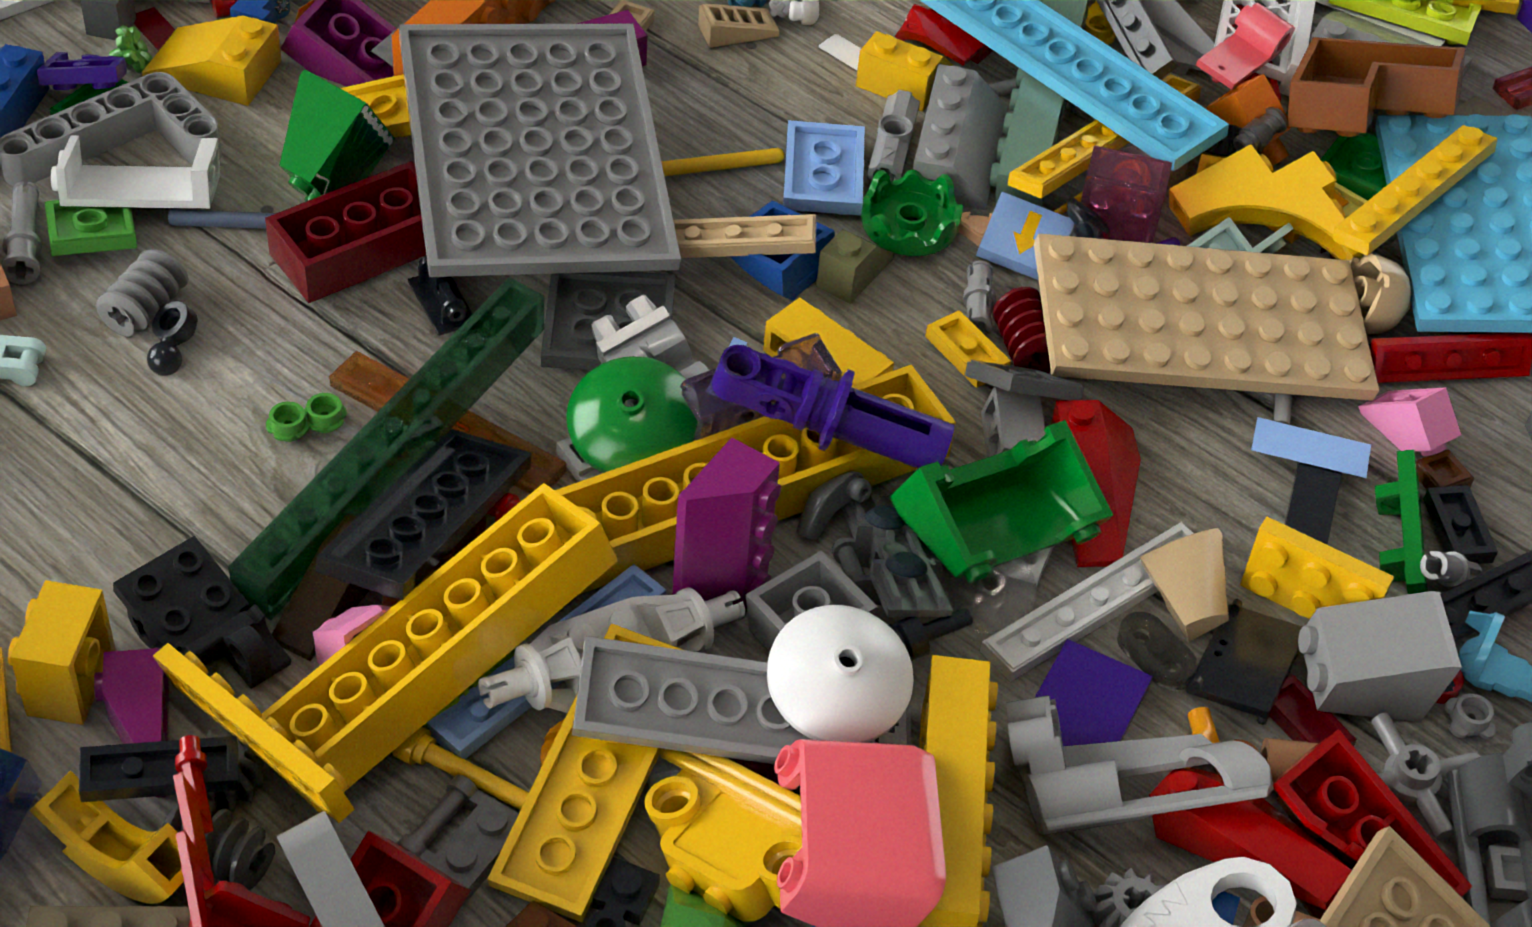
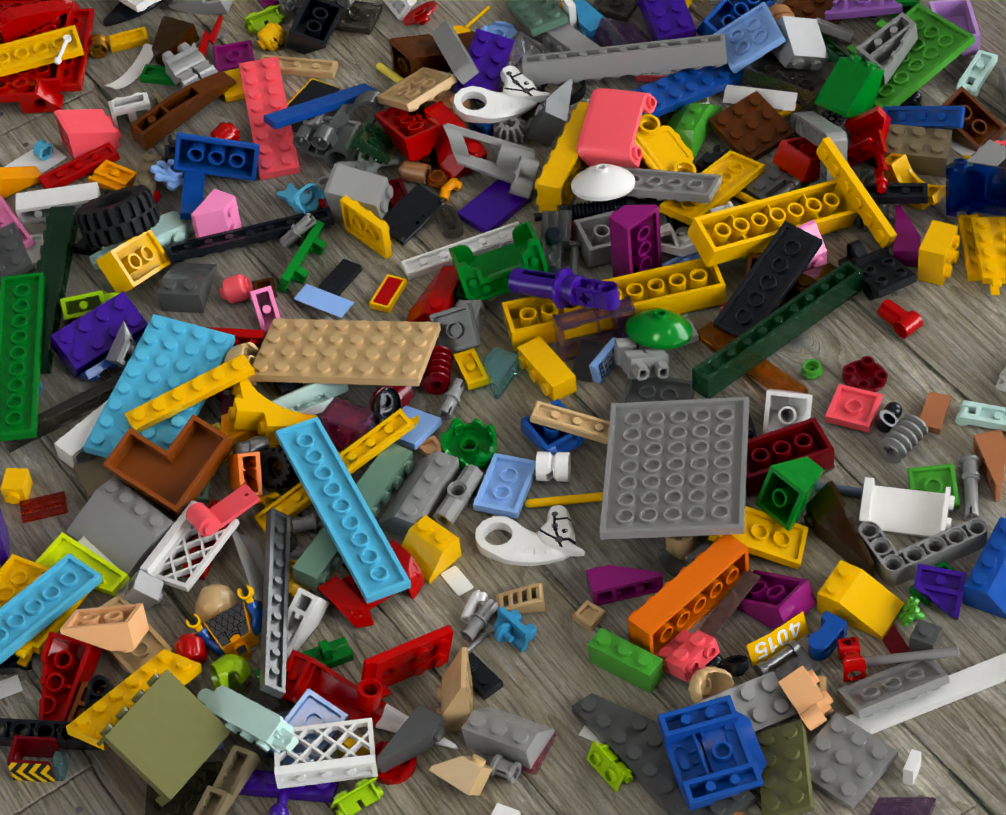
camera: 155 degrees left, 0 degrees up
bright green plate [266,401,309,442] -> none
olive slope [816,229,894,304] -> none
tan slope [1140,528,1229,642] -> none
black plate [1423,485,1498,564] -> none
none -> coral head [220,274,253,305]
none -> clear green plate [352,120,397,165]
none -> tile [369,274,407,313]
none -> white animal [475,505,585,566]
none -> clear light blue slope [483,347,520,400]
none -> white wheel [536,451,571,482]
none -> white slope [762,389,813,435]
none -> dark brown wedge [804,481,874,578]
none -> coral plate [825,384,883,433]
none -> dark red dish [842,356,888,392]
none -> red piece [877,299,923,339]
none -> nougat tile [920,391,951,434]

